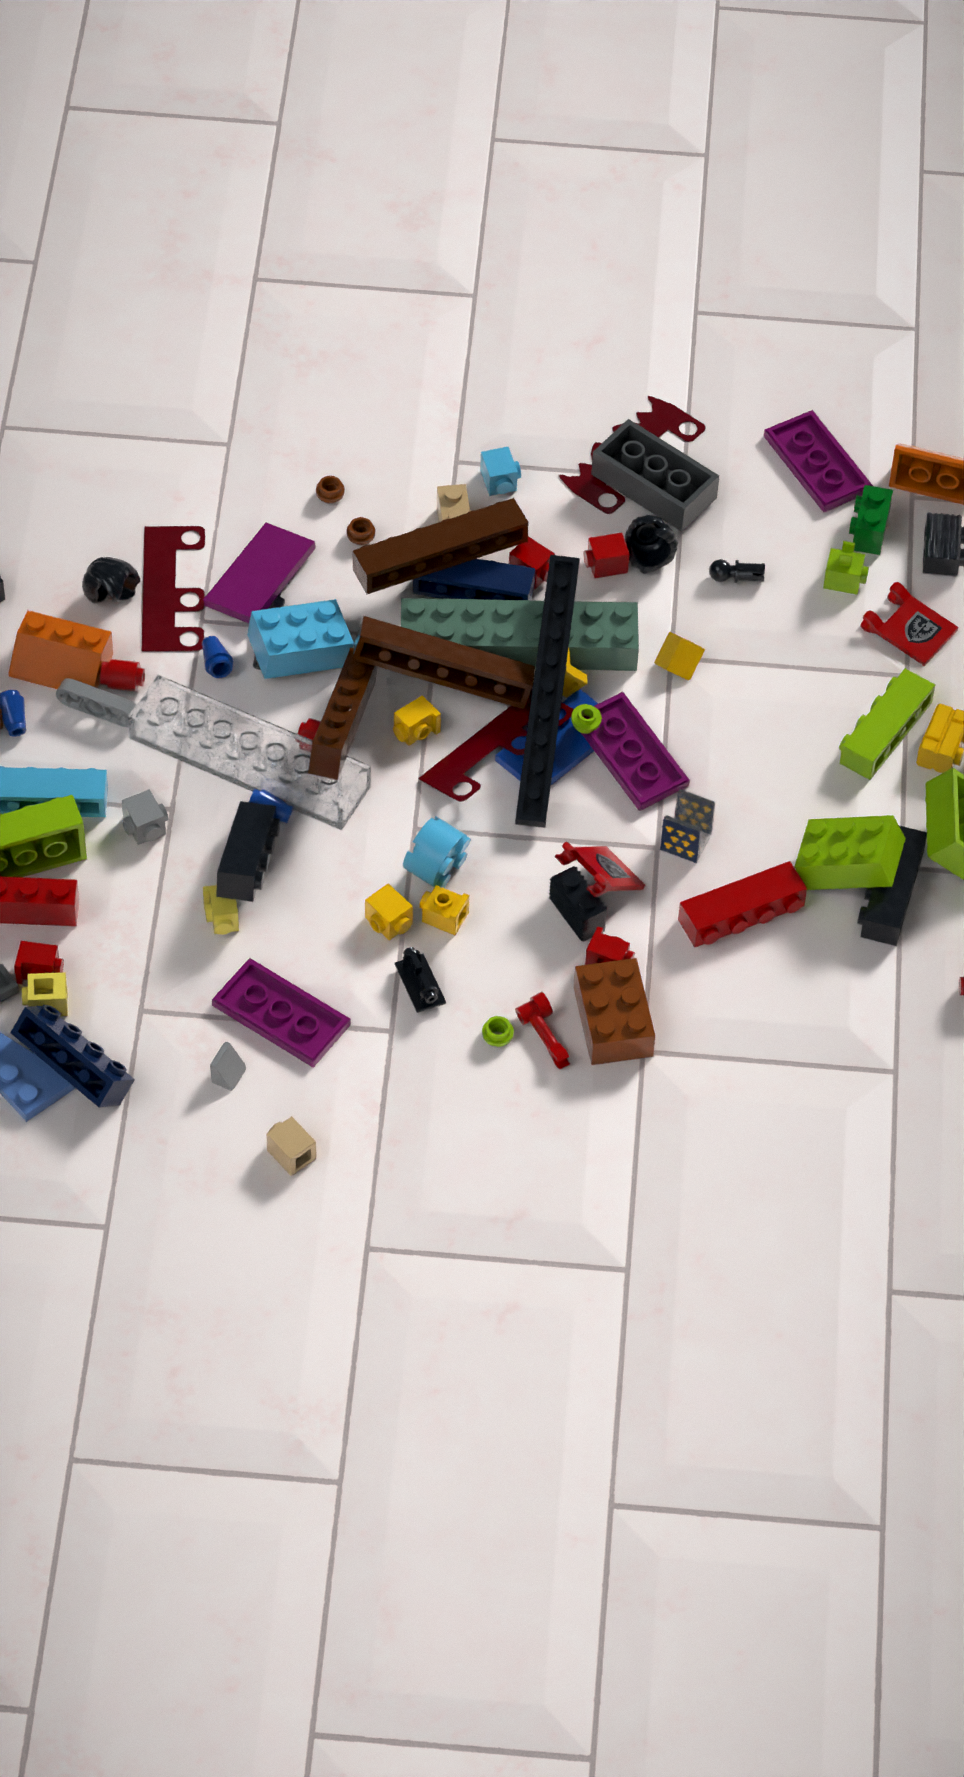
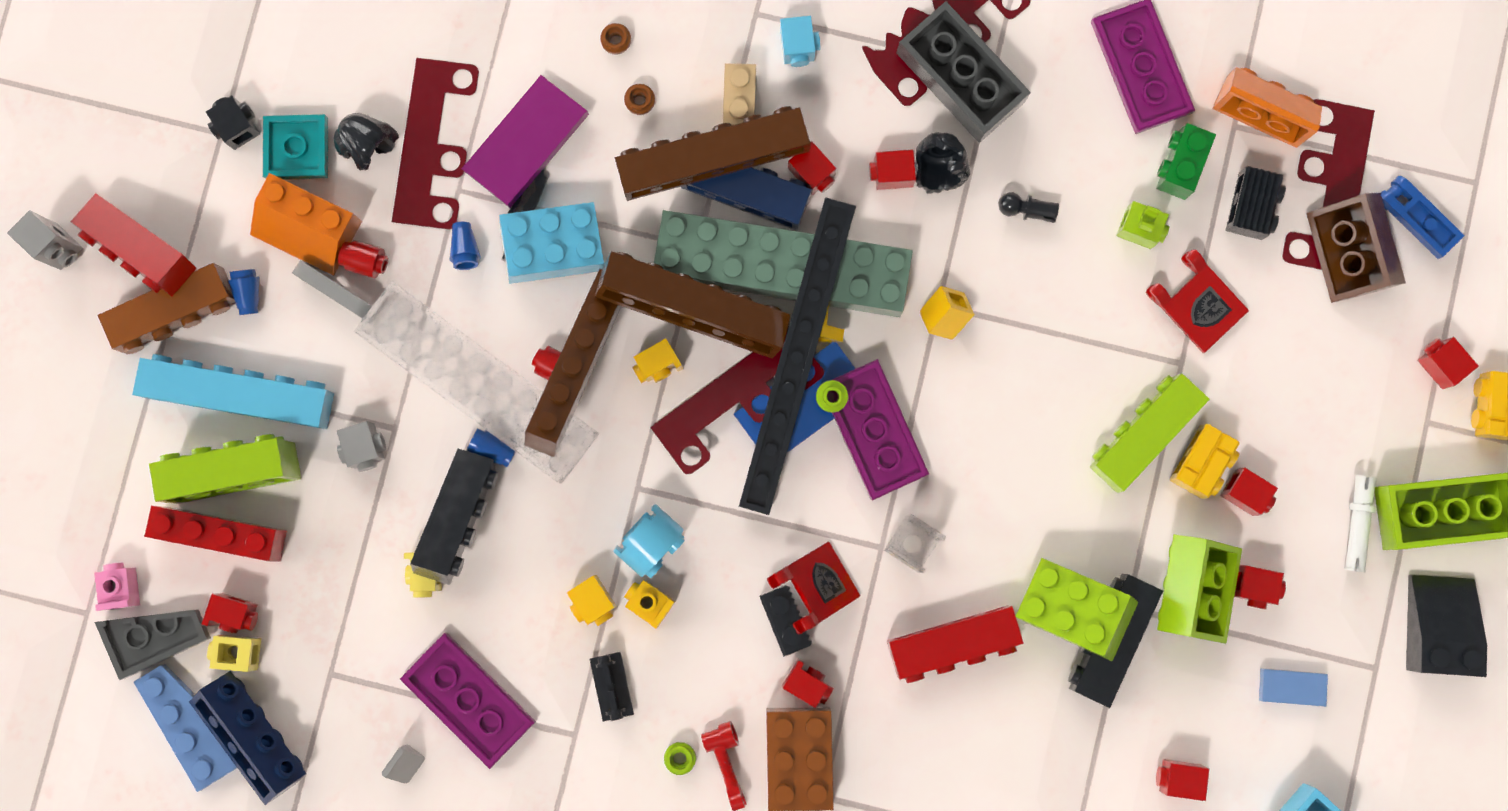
camera: 15 degrees right, 30 degrees up
none -> teal plate [262,114,328,179]

